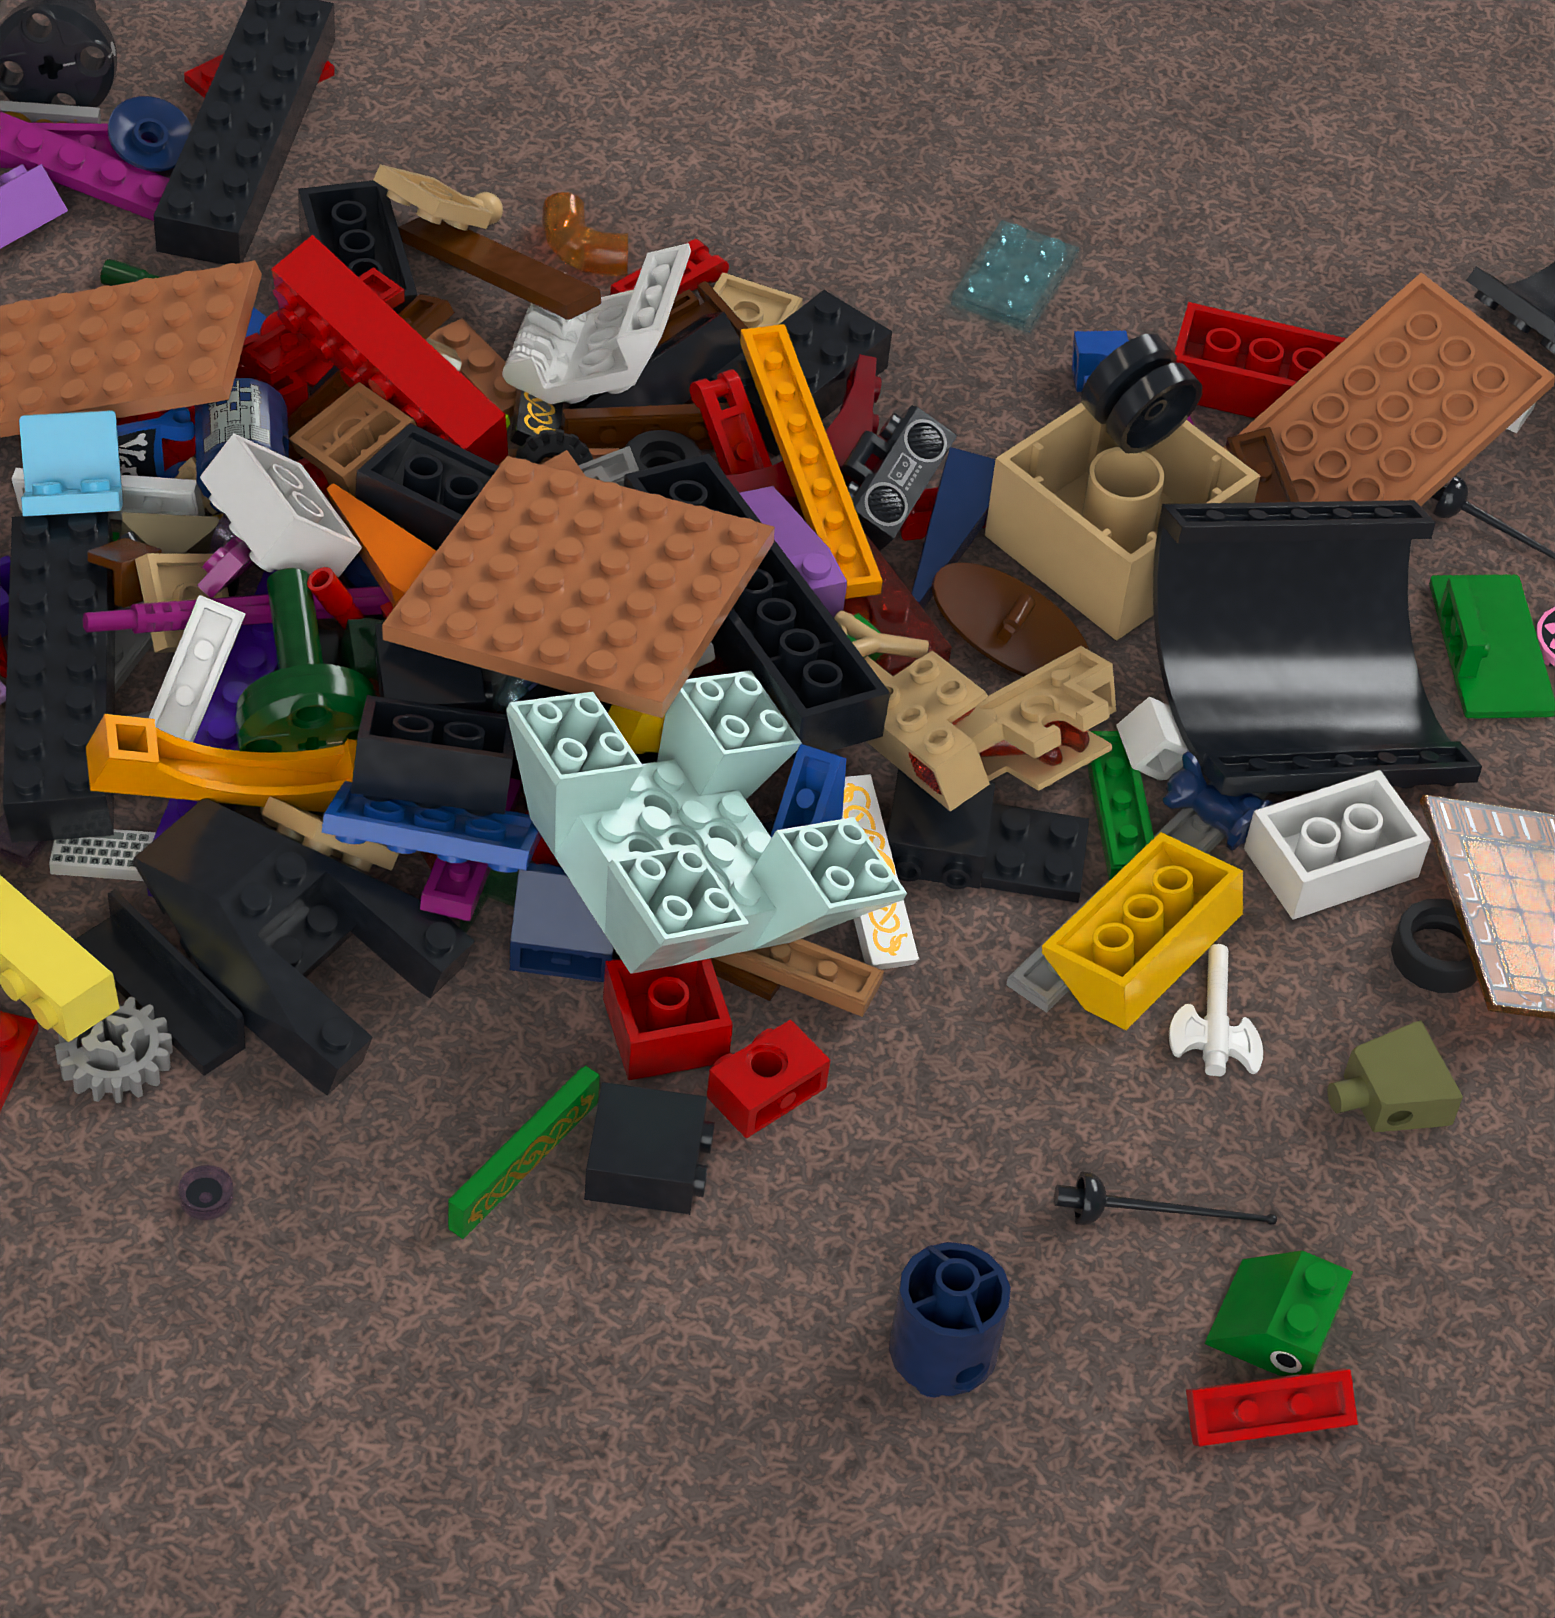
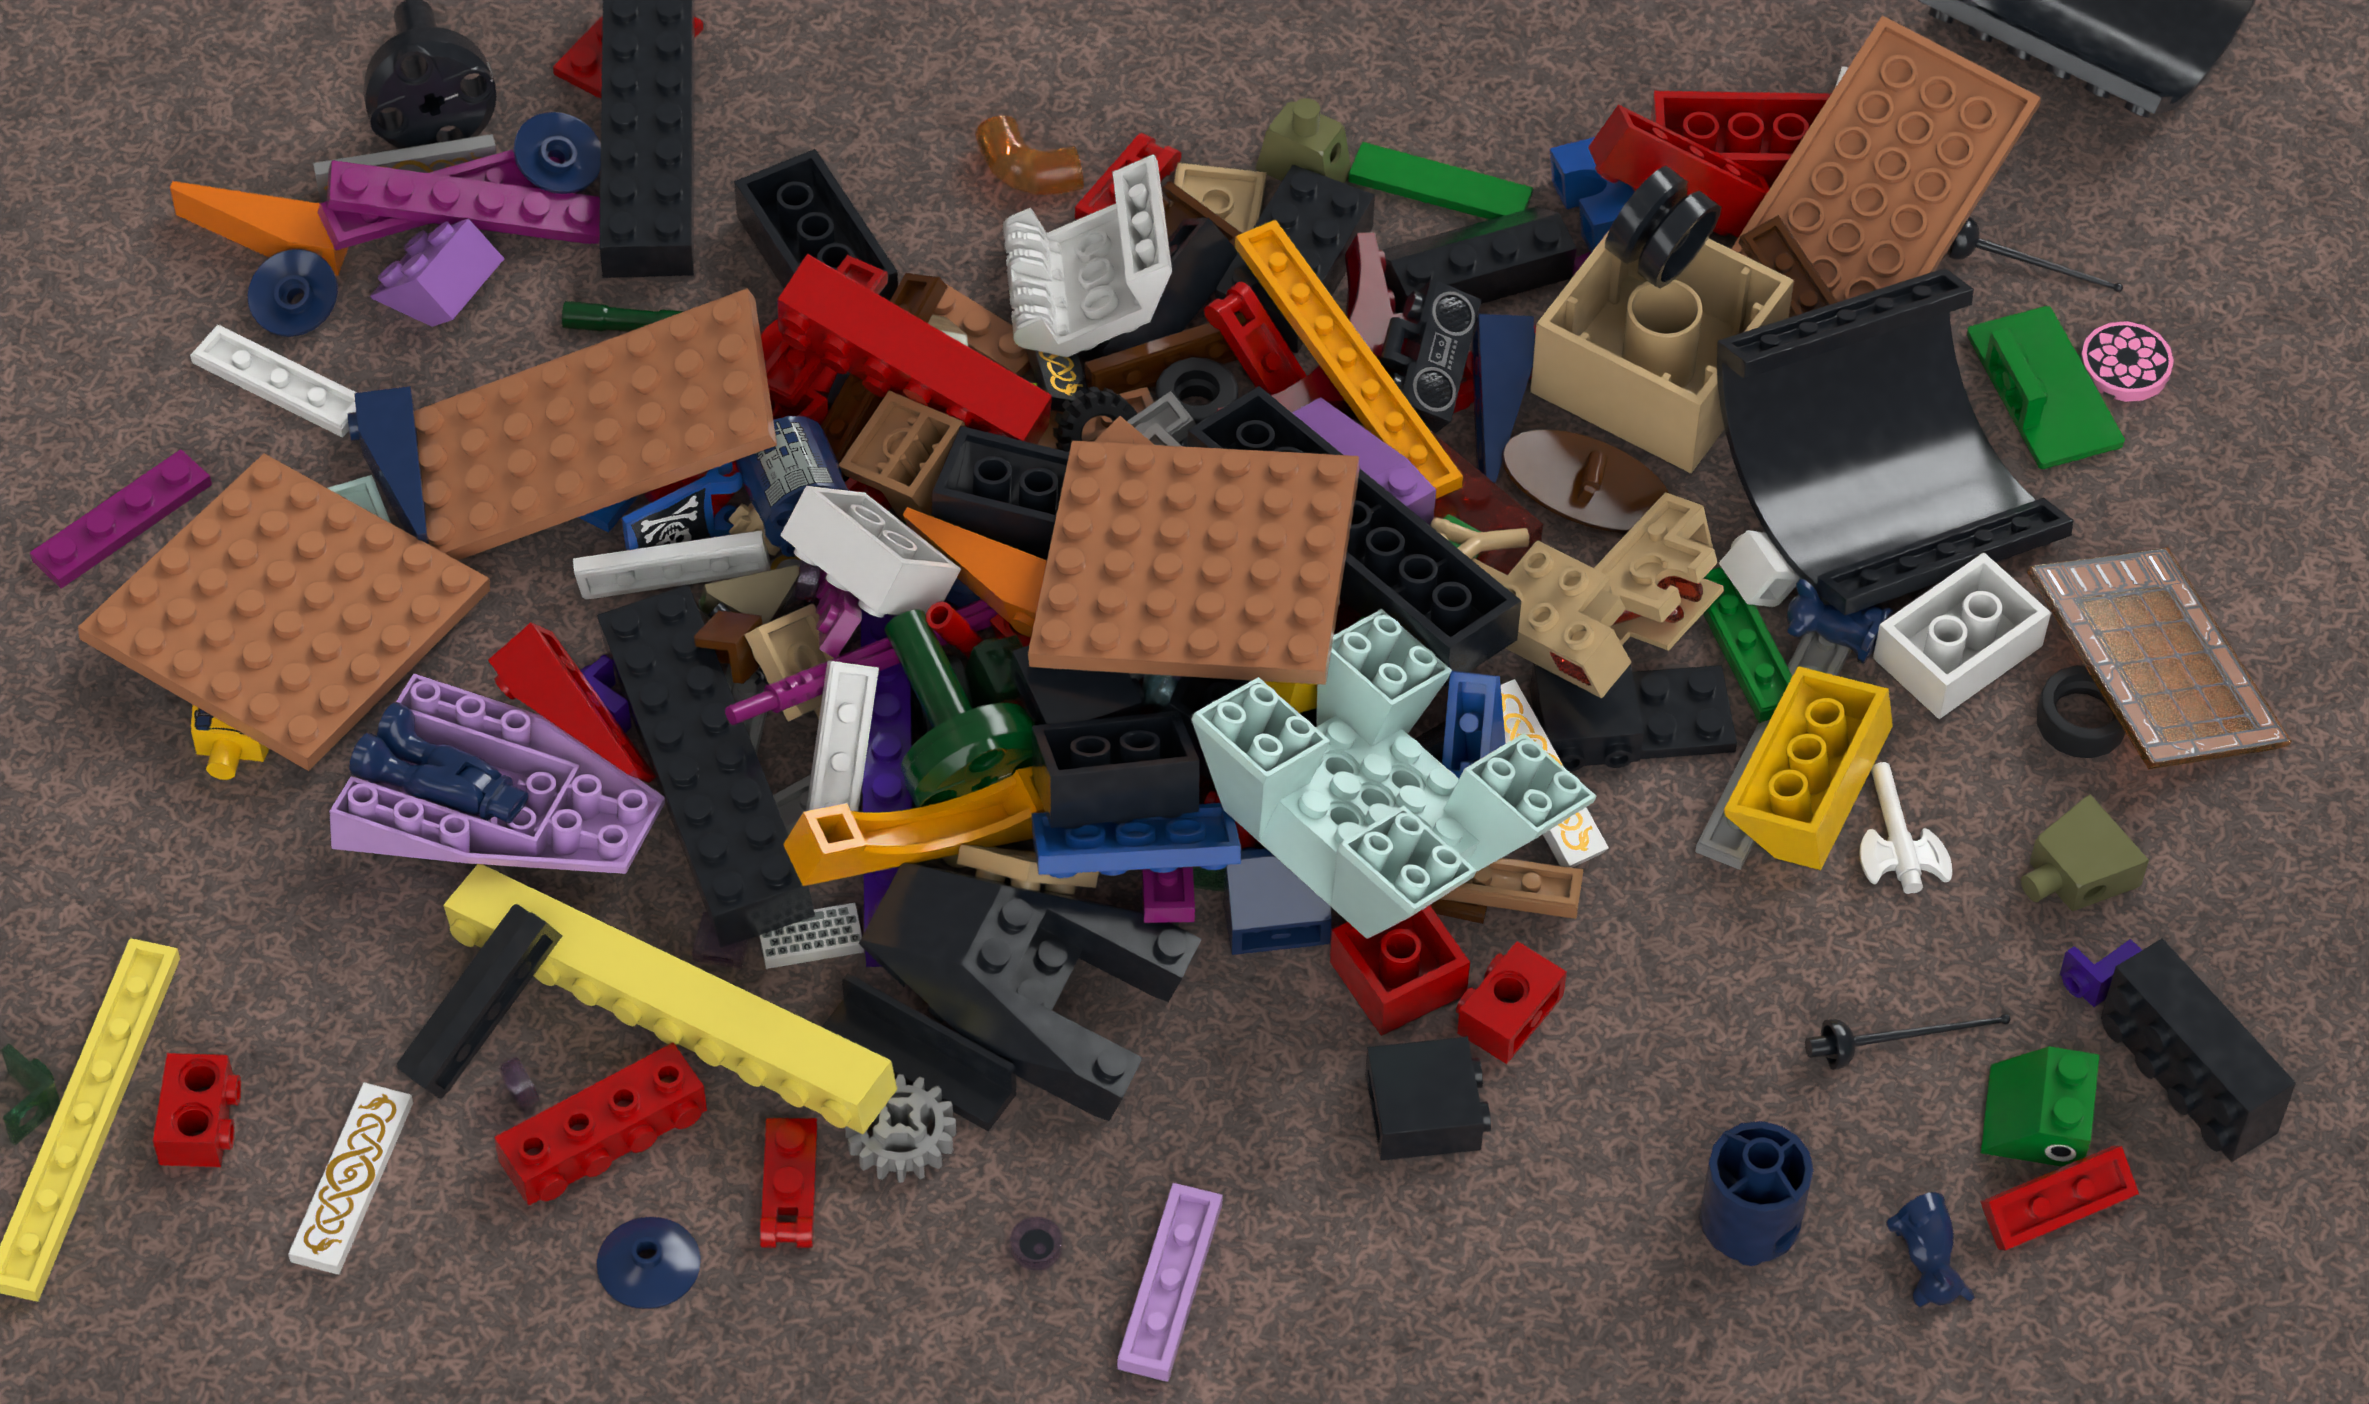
camera: 10 degrees left, 5 degrees up
medium azure bracket [19,410,123,516] -> none
tan plate [373,164,503,231] -> none
reddish brown tile [398,217,602,320] -> none
green tile [448,1065,600,1239] -> none
clear light blue plate [951,220,1079,333] -> none
none -> lavender plate [1117,1183,1223,1382]
none -> olive torso [1256,98,1351,183]
none -> green tile [1348,142,1533,220]
none -> black slope [1383,206,1577,314]
none -> red brick [1588,105,1770,238]
none -> dark blue animal [1885,1192,1975,1307]
none -> dark purple bracket [2059,939,2142,1007]
none -> black brick [2101,938,2296,1163]

